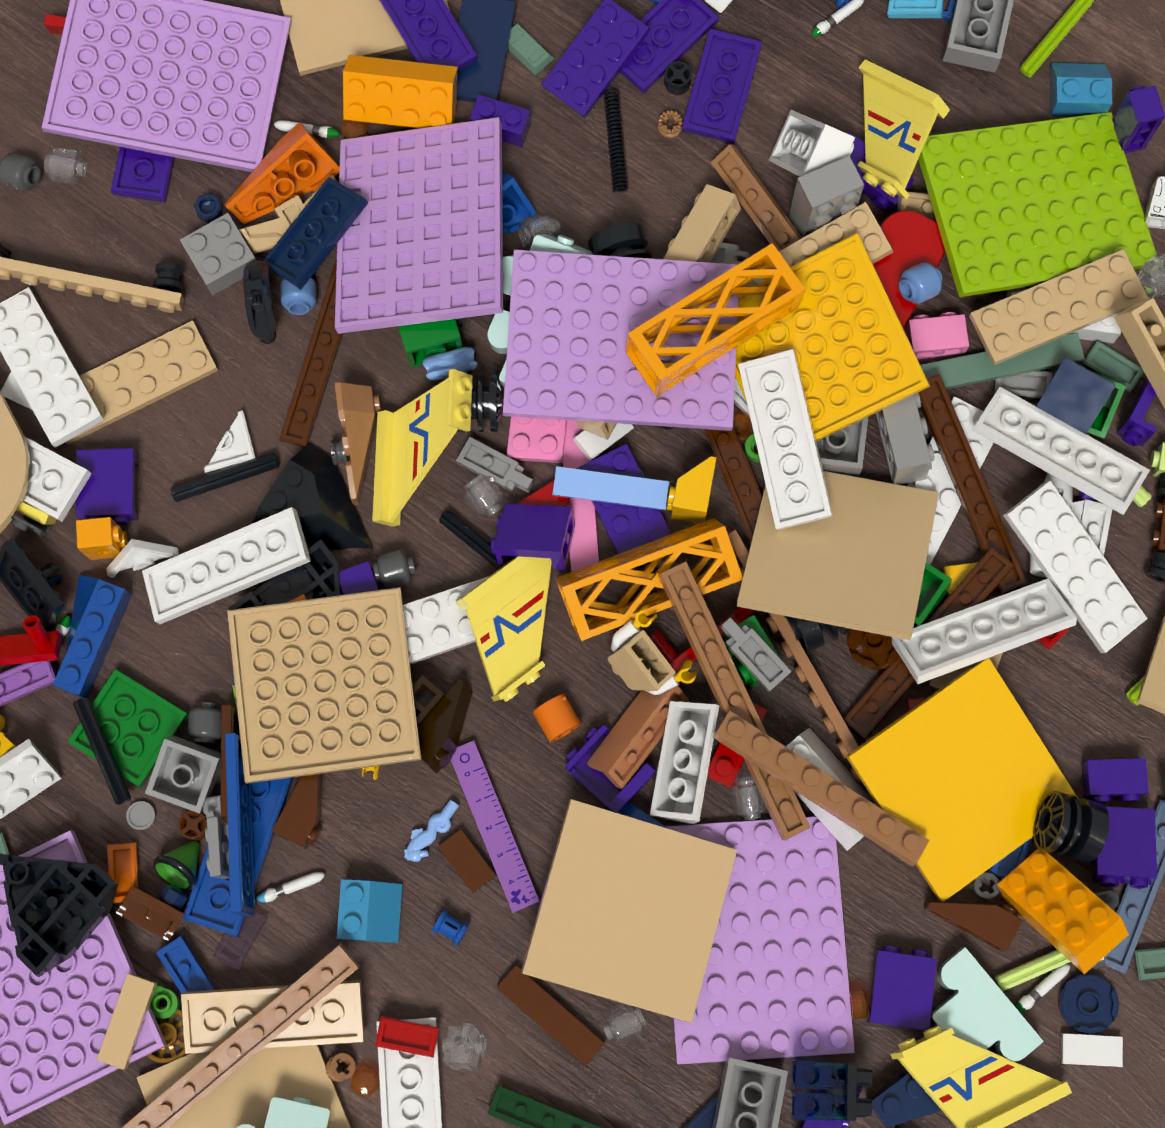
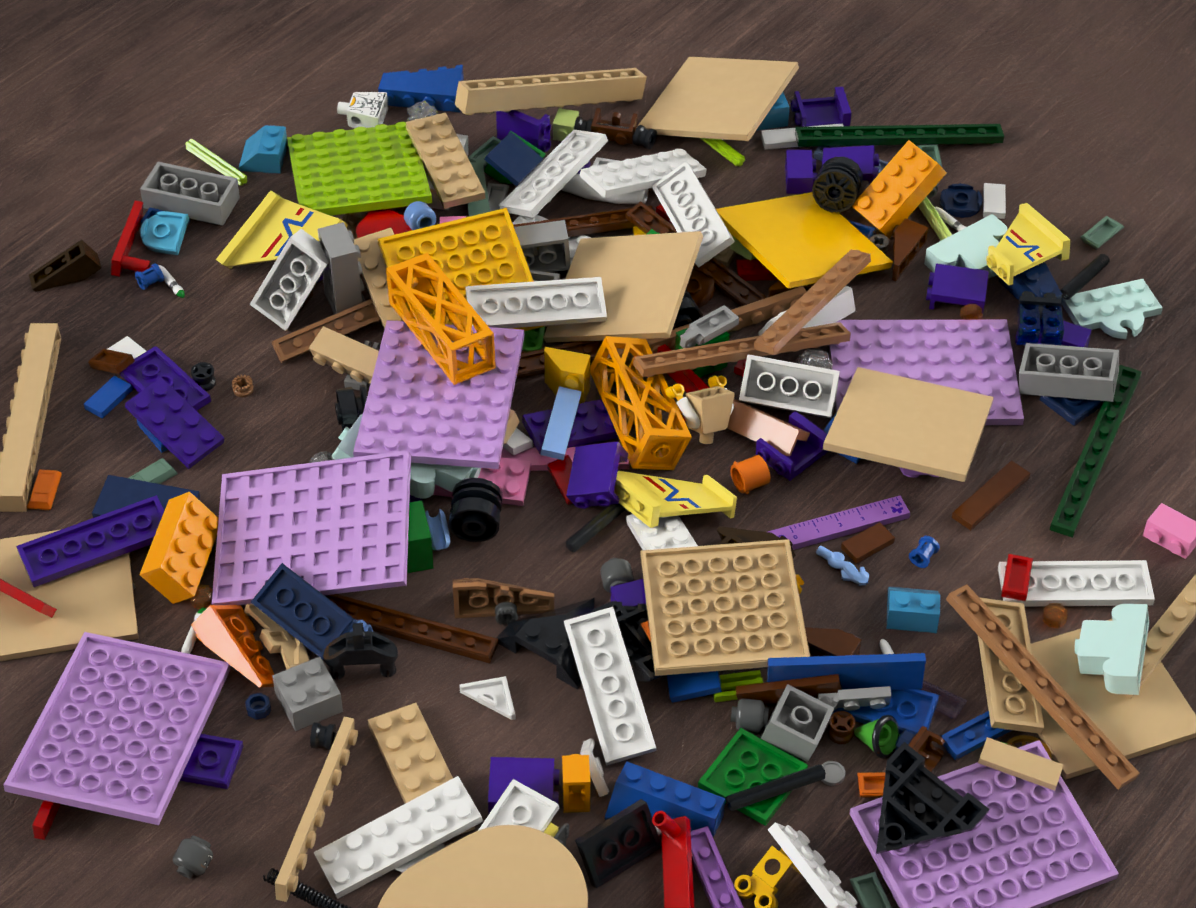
camera: 90 degrees left, 30 degrees down
clear head [44,147,88,185] -> none
black axle [171,452,279,502] -> none
medium nougat bush [325,1053,356,1082] -> none
light yellow piece [372,369,472,527] -> none
clear brick [442,1023,487,1072] -> none
light grey hinge [456,437,534,493] -> none
clear head [462,474,504,517] -> none
dark purple brick [470,94,531,148] -> none
clear head [601,1003,647,1045] -> none
black piece [603,88,628,193] -> none
dark purple plate [682,29,762,144] -> none
dark purple brick [1112,86,1165,154] -> none

